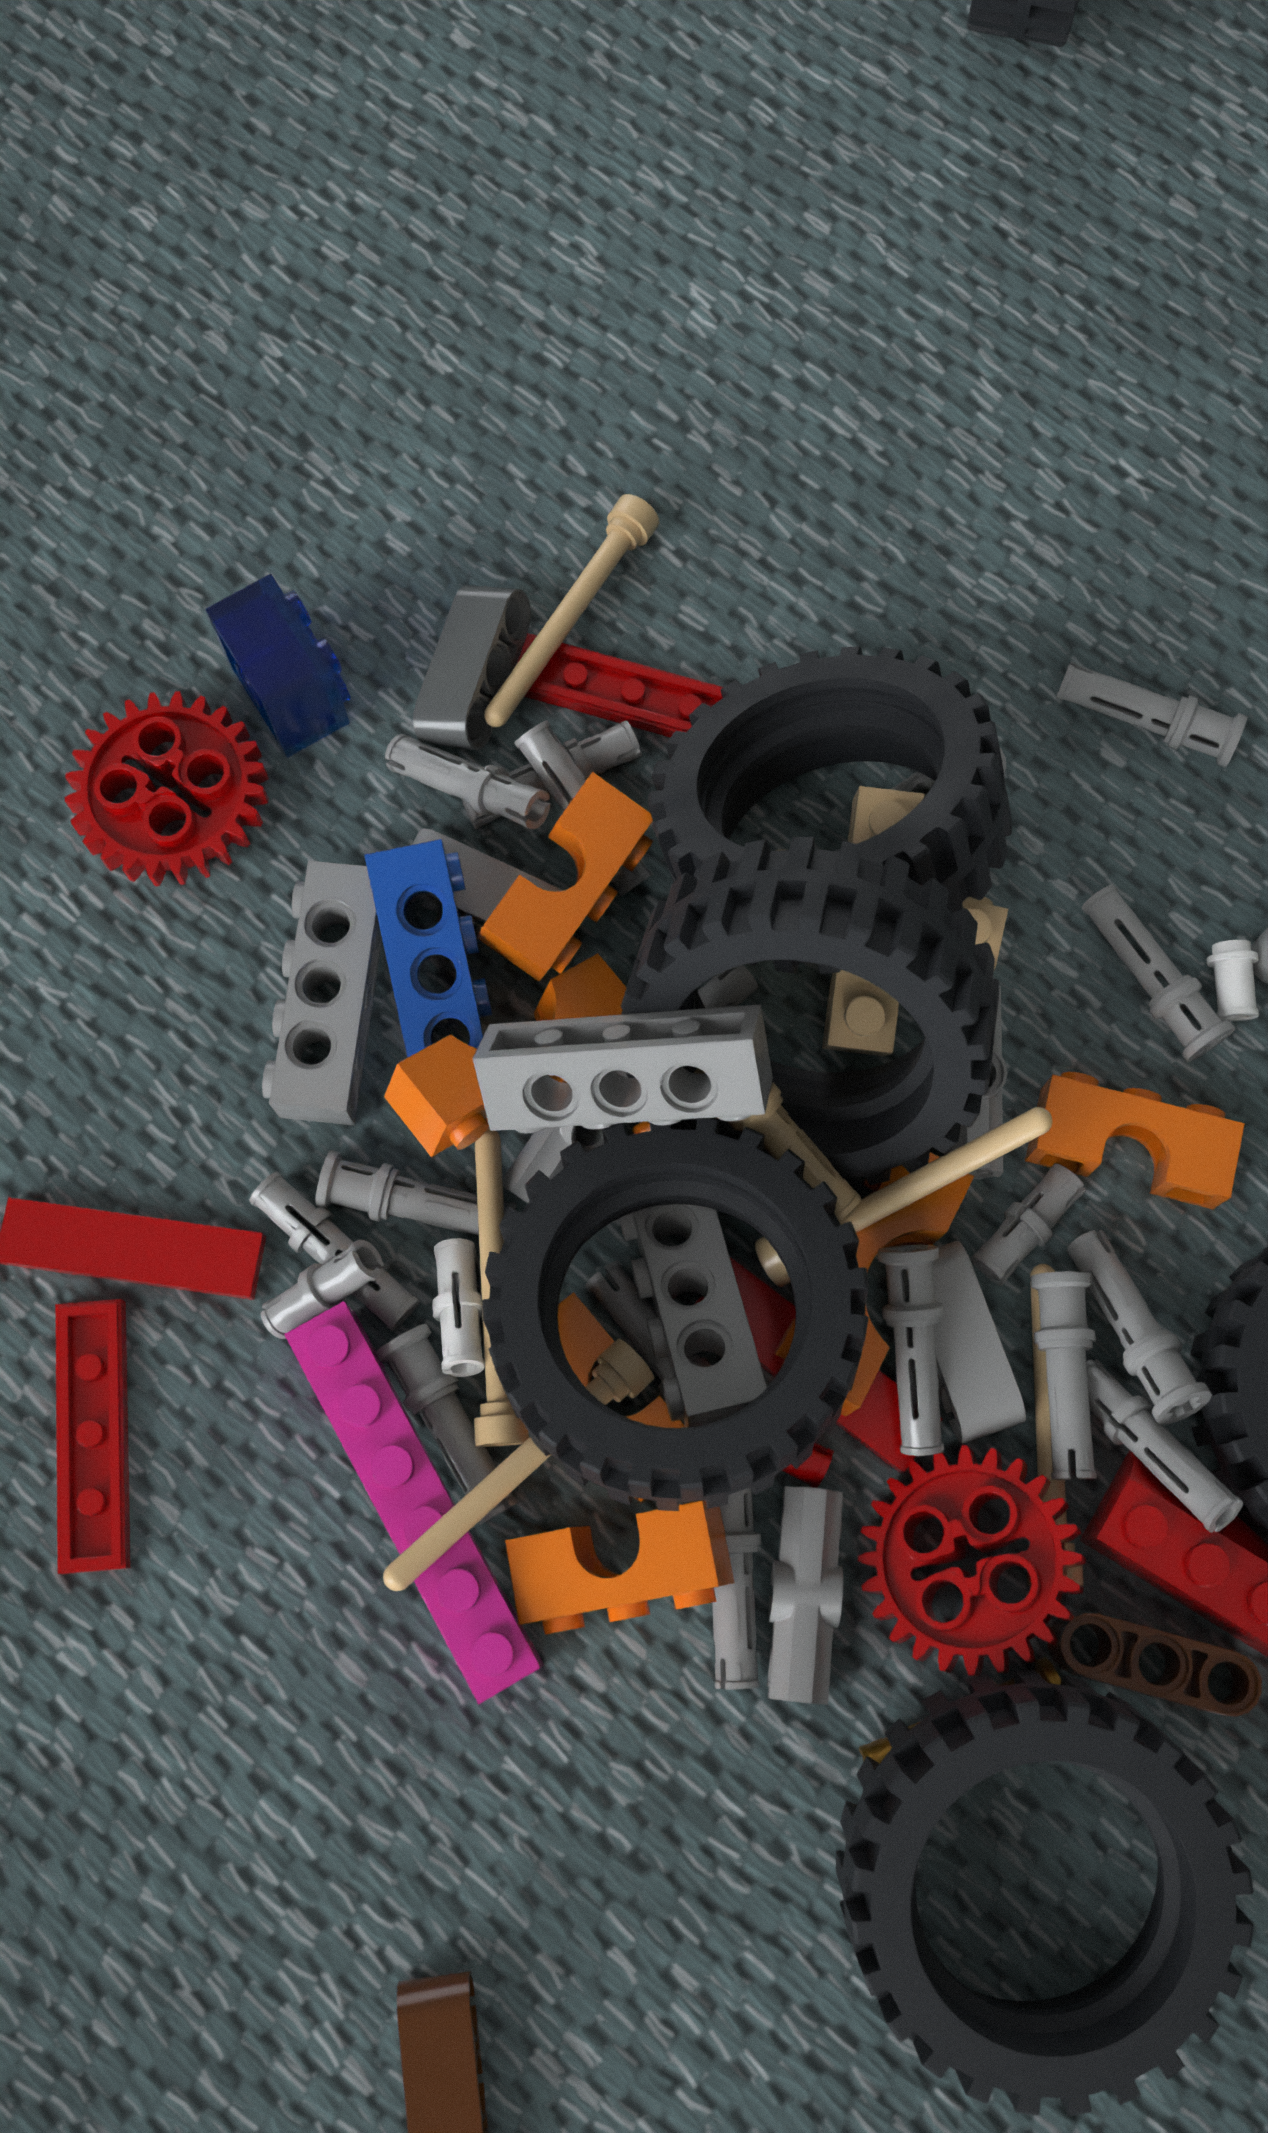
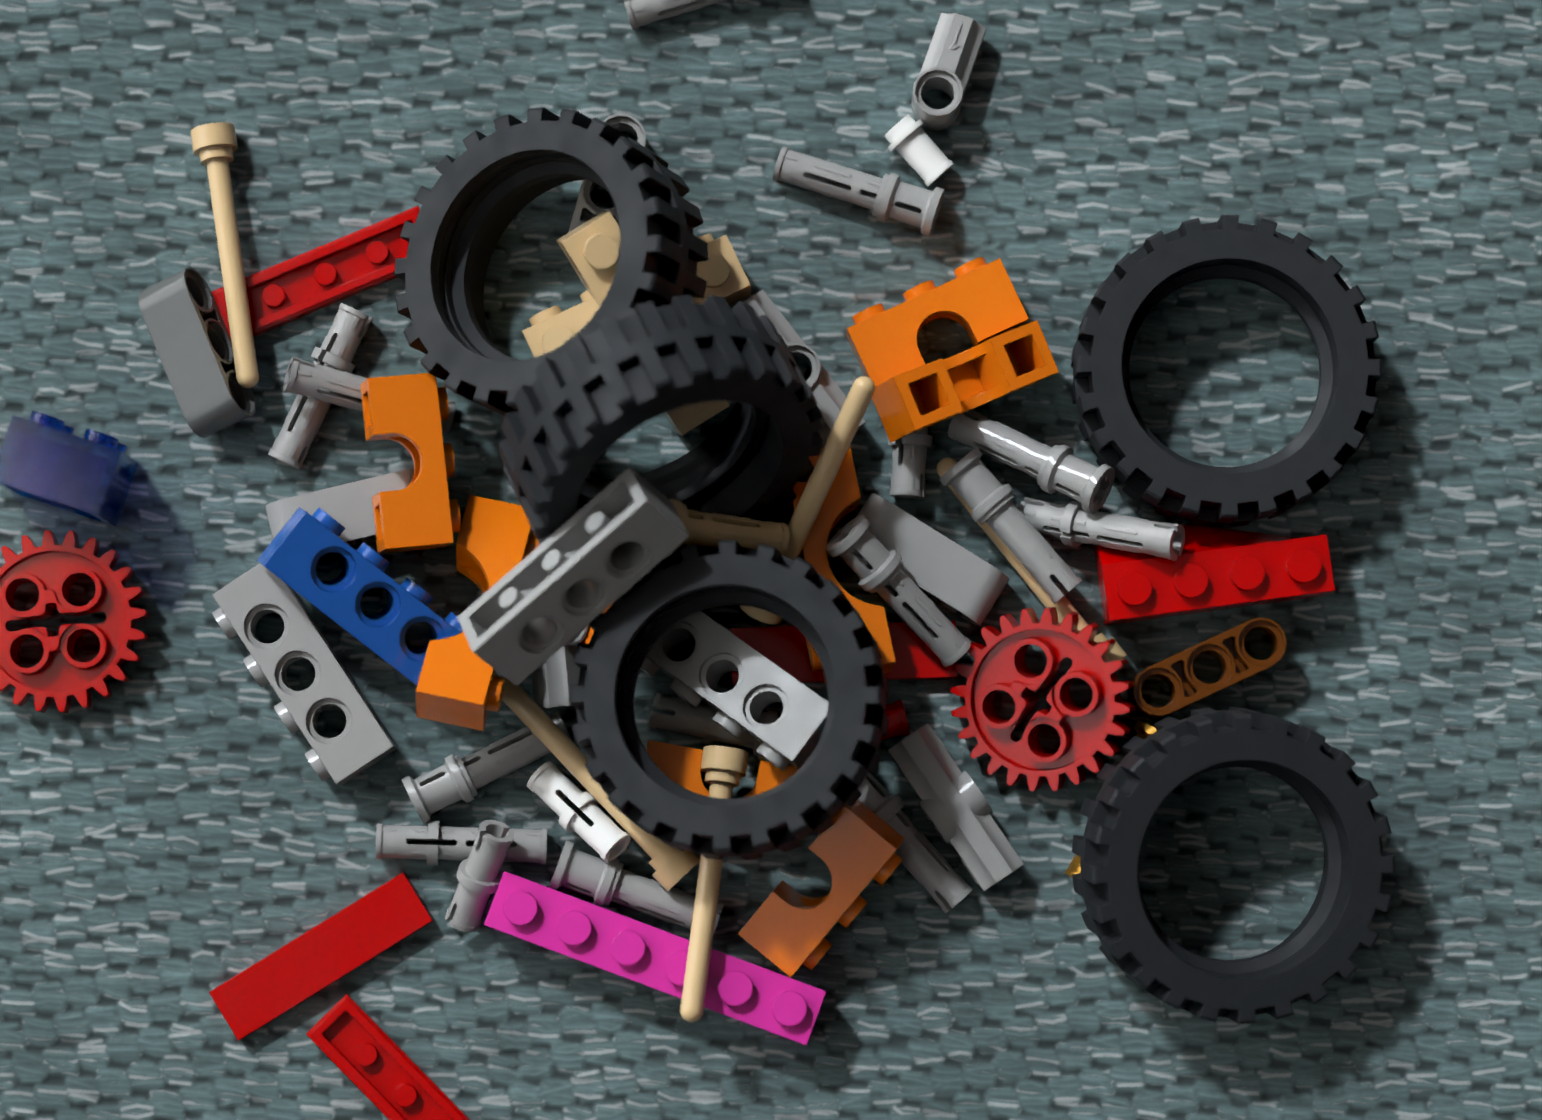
camera: 40 degrees left, 10 degrees up
light grey pin [385,734,550,830] -> none
none -> orange arch [872,320,1059,443]

